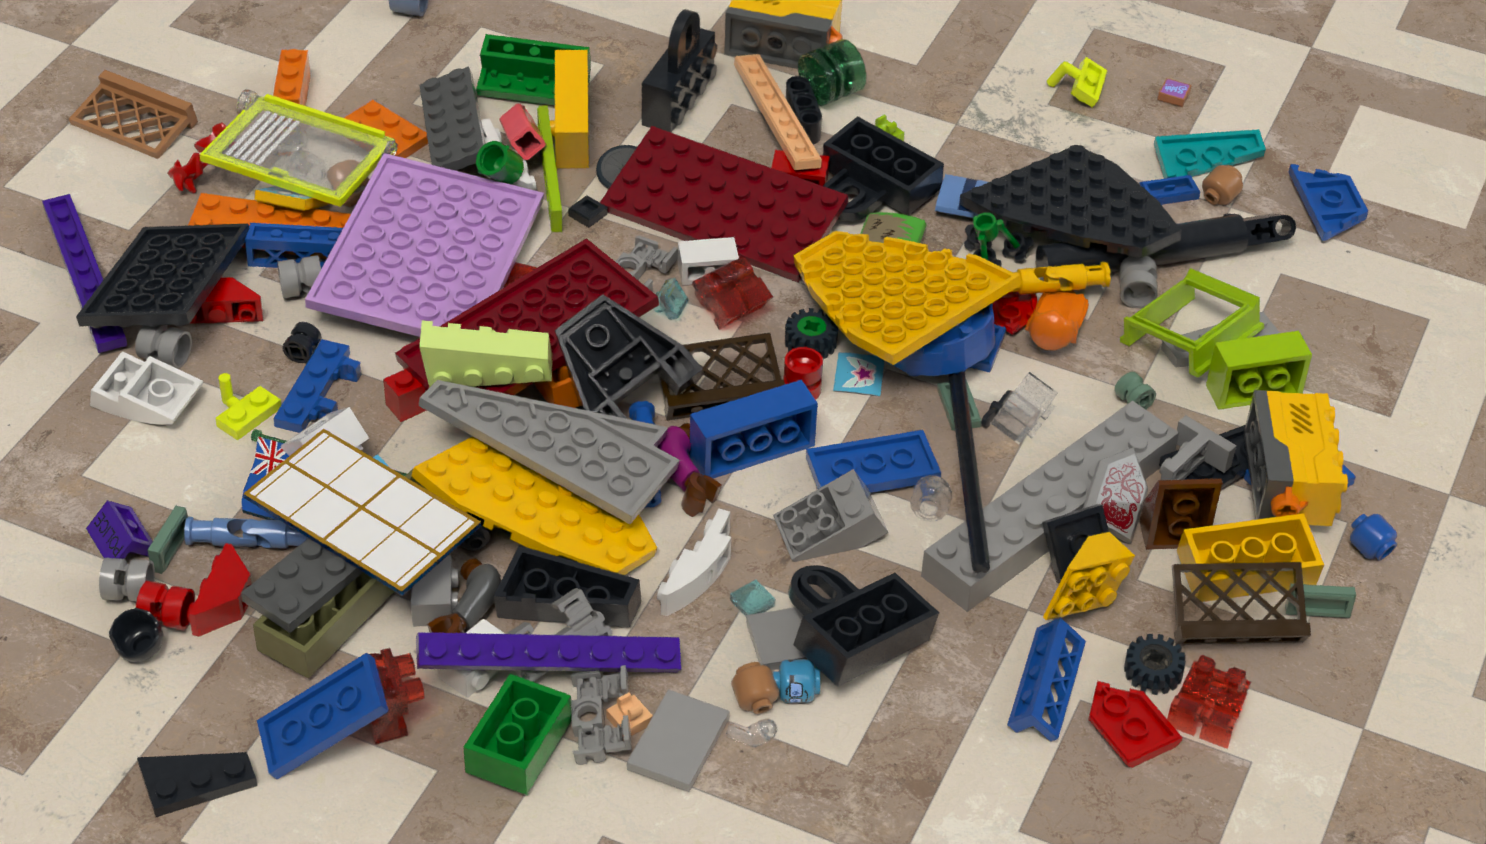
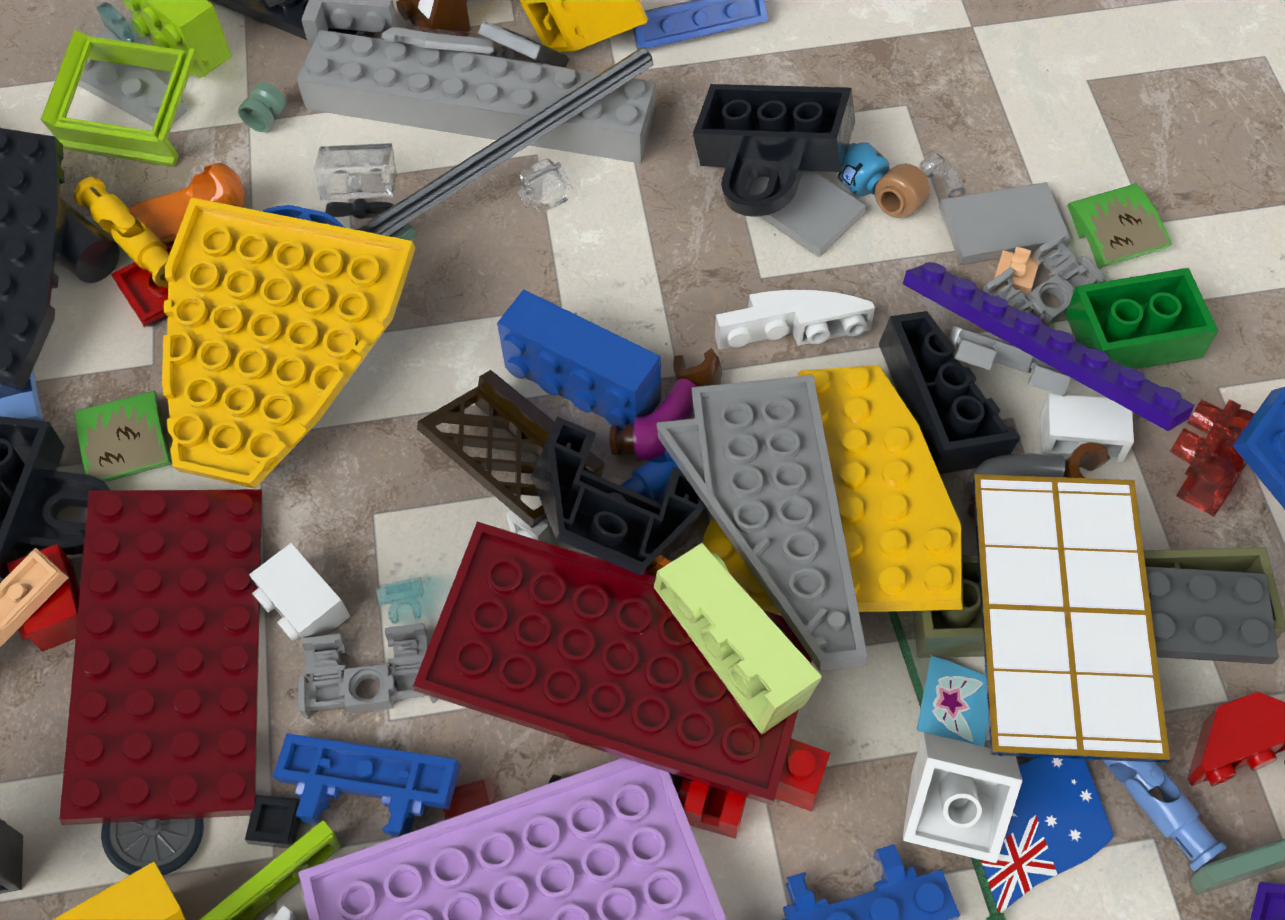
camera: 120 degrees left, 15 degrees up
clear red hips [691,257,773,330] -> none
clear light blue tile [730,580,776,616] -> none
light grey slope [773,469,889,562] -> none
red wheel [783,347,823,400] -> none
black wheel [785,308,838,359] -> none
blue plate [806,430,941,493] -> none
medium azure sticker [833,353,885,396] -> none
plant [964,213,1034,267] -> none
light grey wheel [1119,256,1158,308] -> none
none -> blue hinge [272,733,461,838]
none -> slope [1067,183,1172,269]

